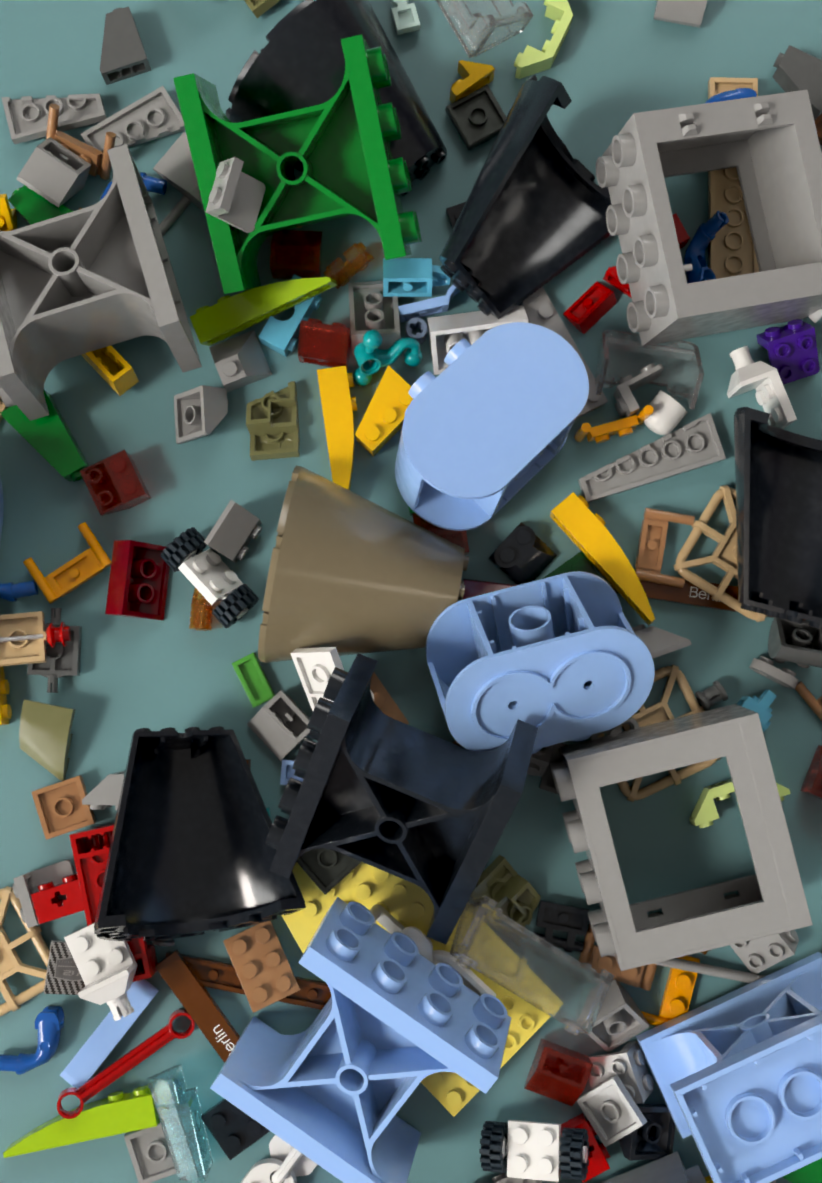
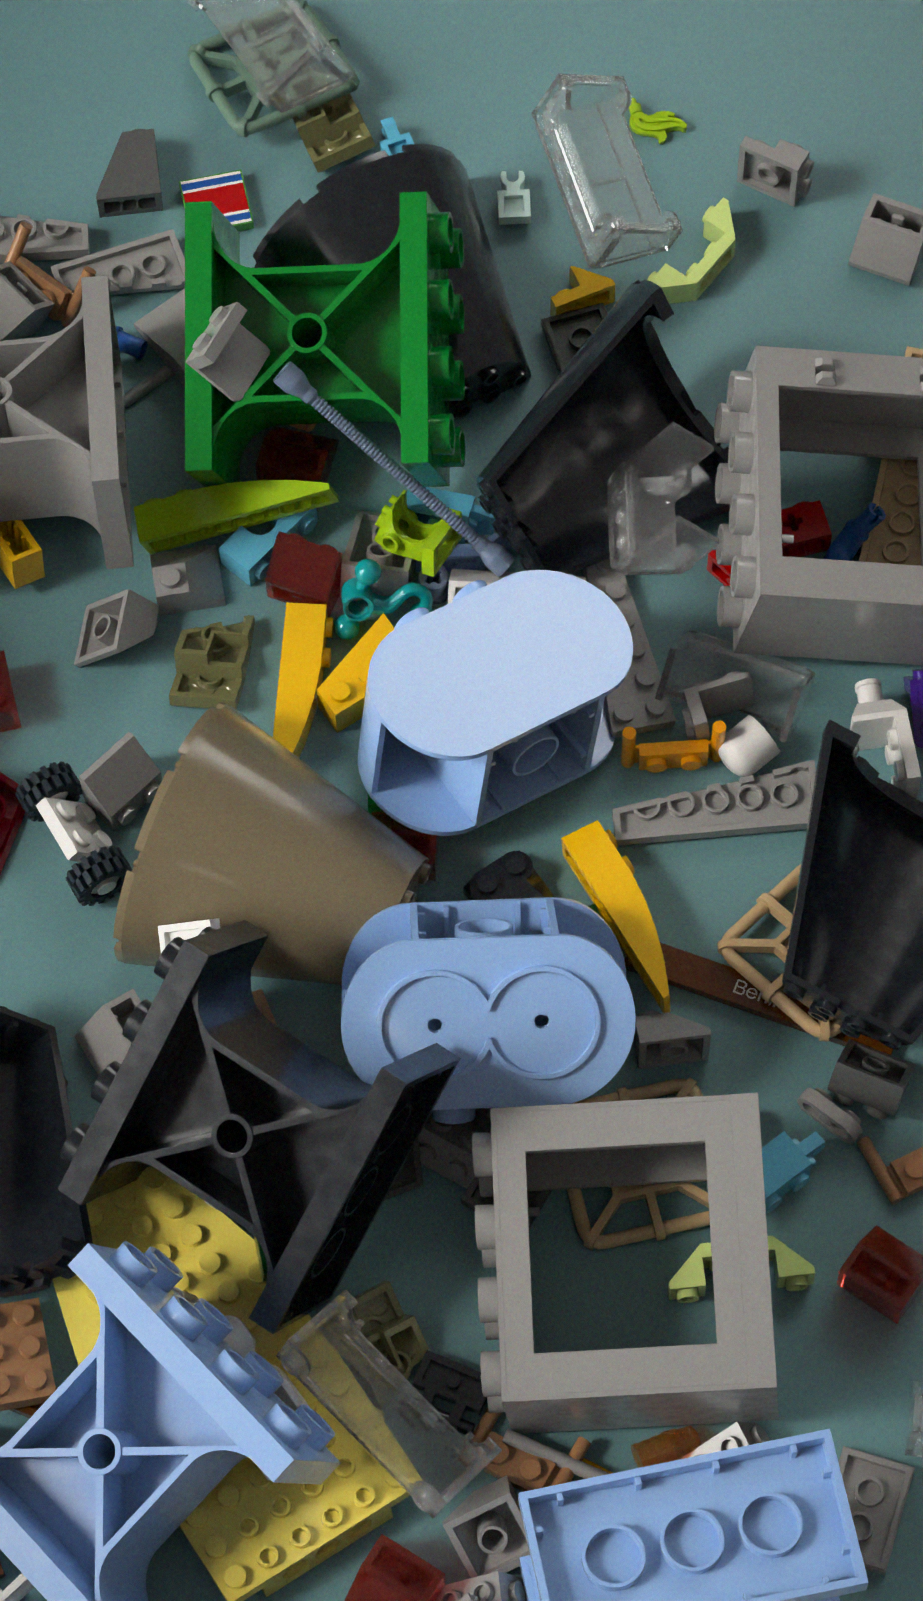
camera: 20 degrees right, 20 degrees down
clear orange hinge [189,587,213,631] -> none
bright green tile [231,652,275,708] -> none
pearl dark grey plate [297,848,361,895] -> none
clear orange hinge [324,242,374,289] -> none
red slope [563,281,617,334] -> none
medium nougat plate [635,508,695,588] -> none
none -> tile [179,169,254,231]
none -> sand blue hose [273,361,516,577]
none -> lime tile [374,490,462,577]
none -> clear windscreen [607,422,720,575]

